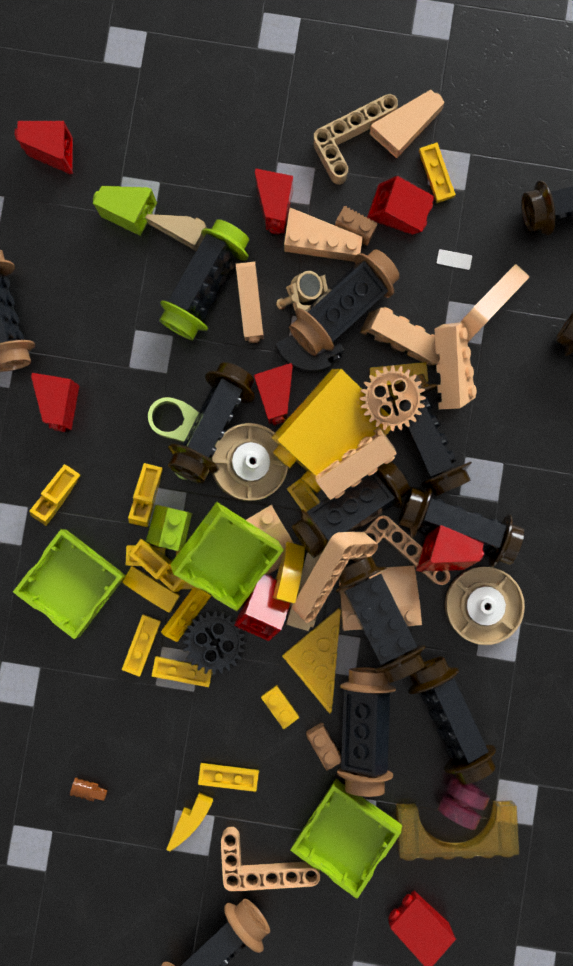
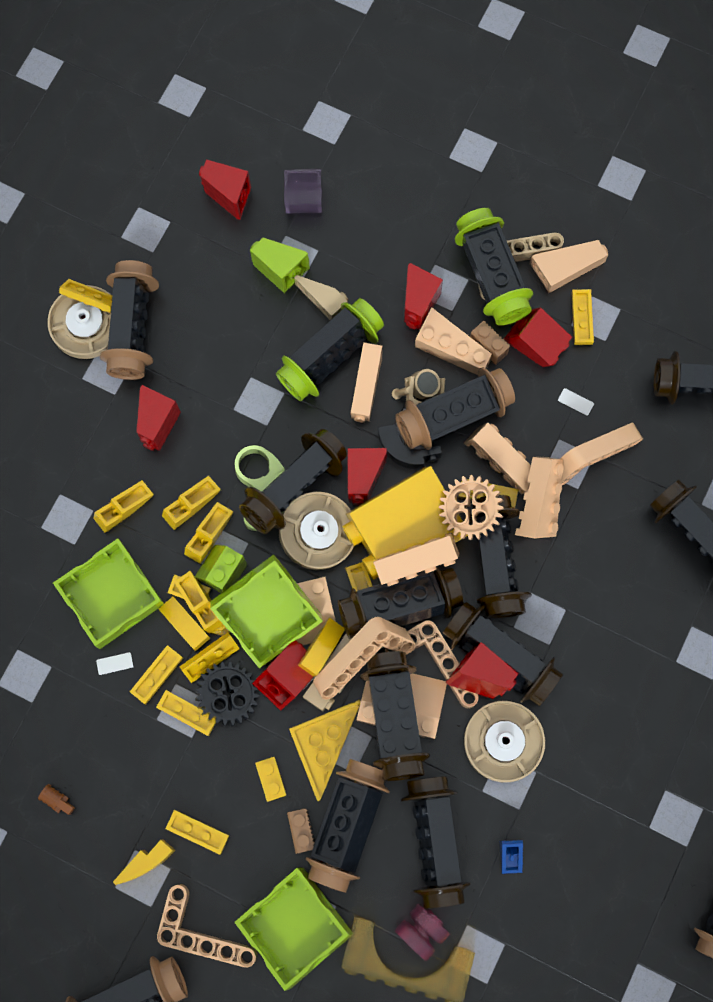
camera: 20 degrees right, 10 degrees down
none -> white sticker [96,652,133,675]
none -> yellow slope [162,476,221,530]
none -> clear purple piece [284,169,322,213]
none -> brick [455,208,533,325]
none -> blue slope [499,840,523,874]

